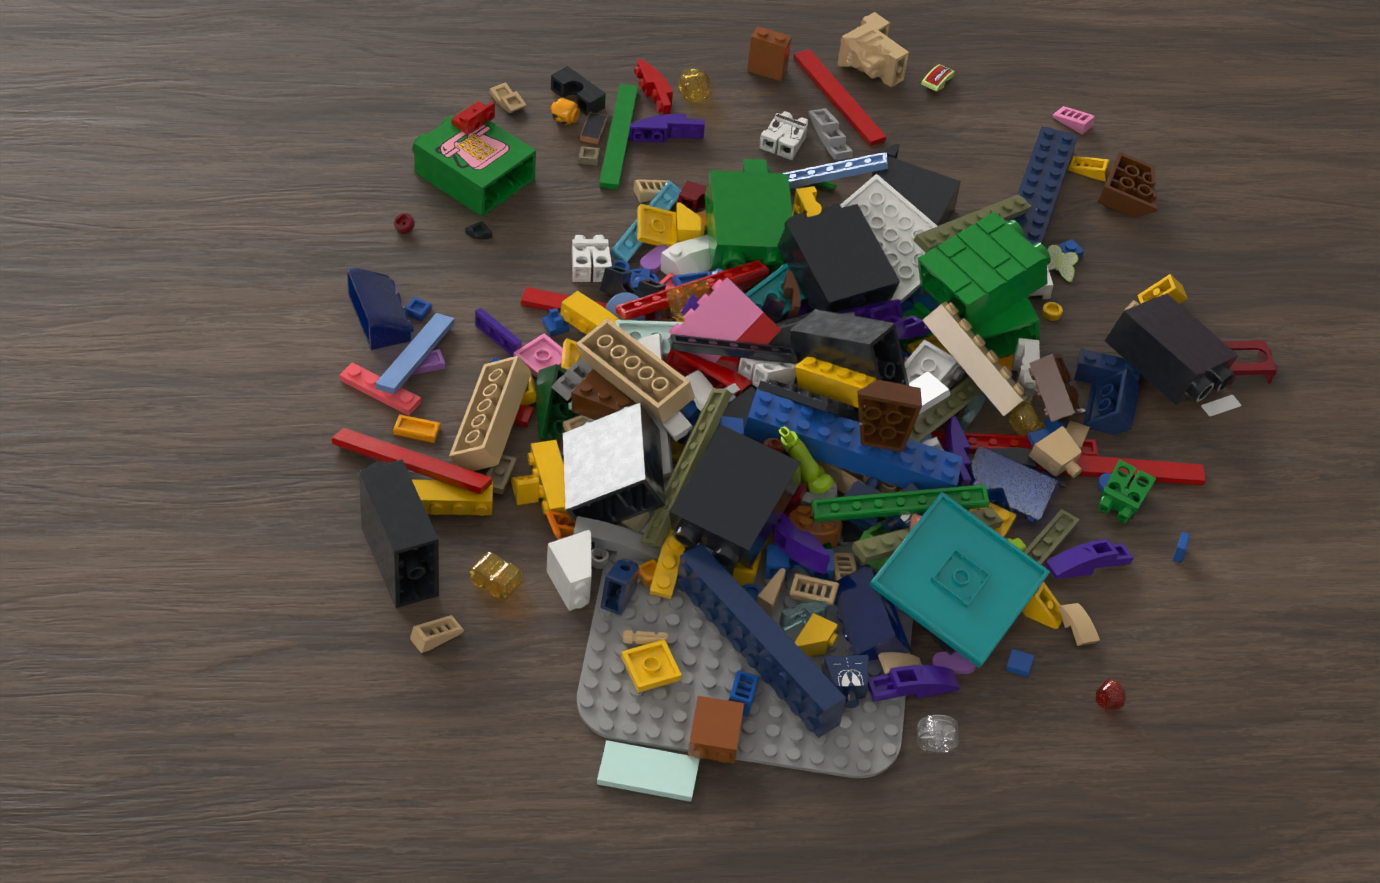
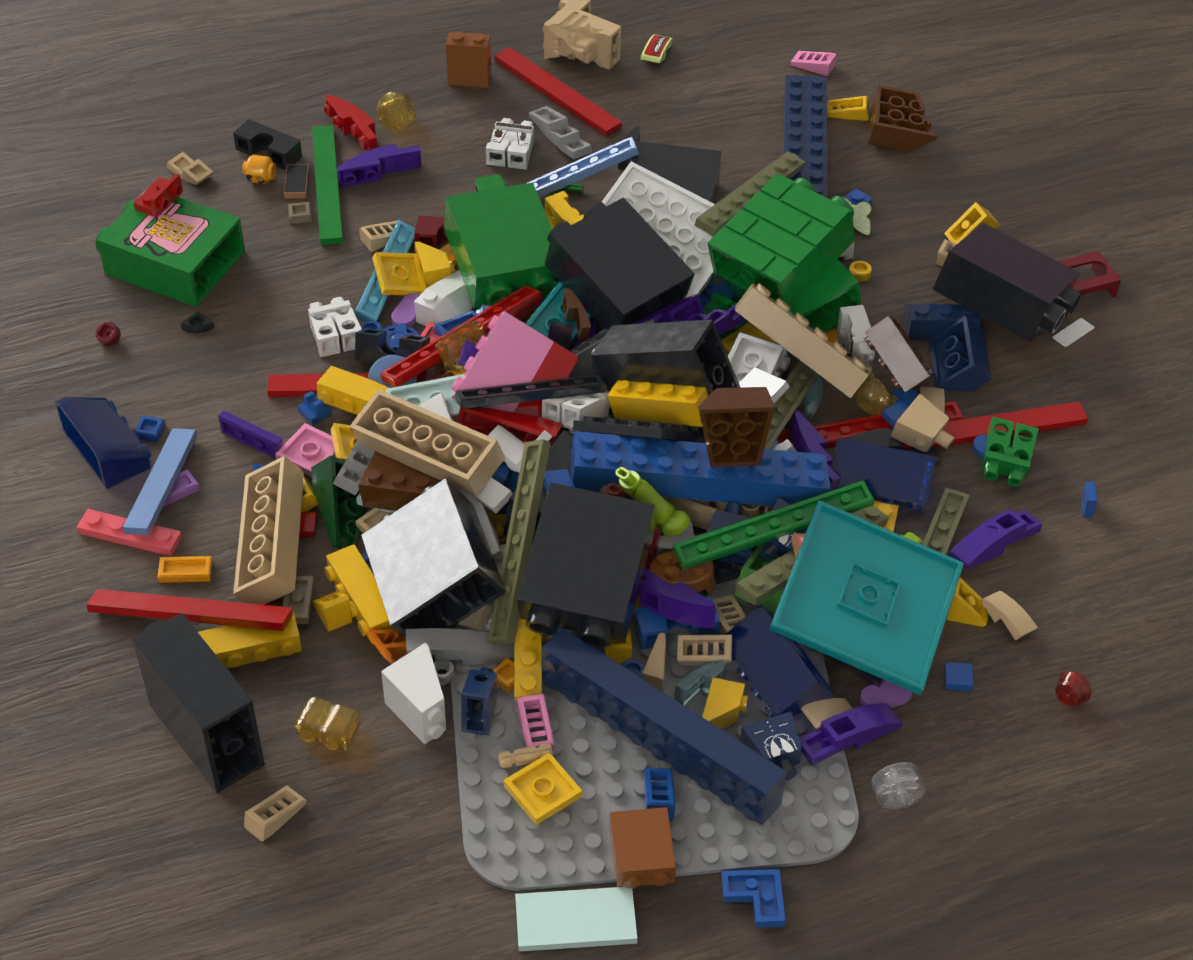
camera: 10 degrees left, 0 degrees up
none -> bright pink slope [516,694,555,748]
none -> blue plate [721,869,785,928]

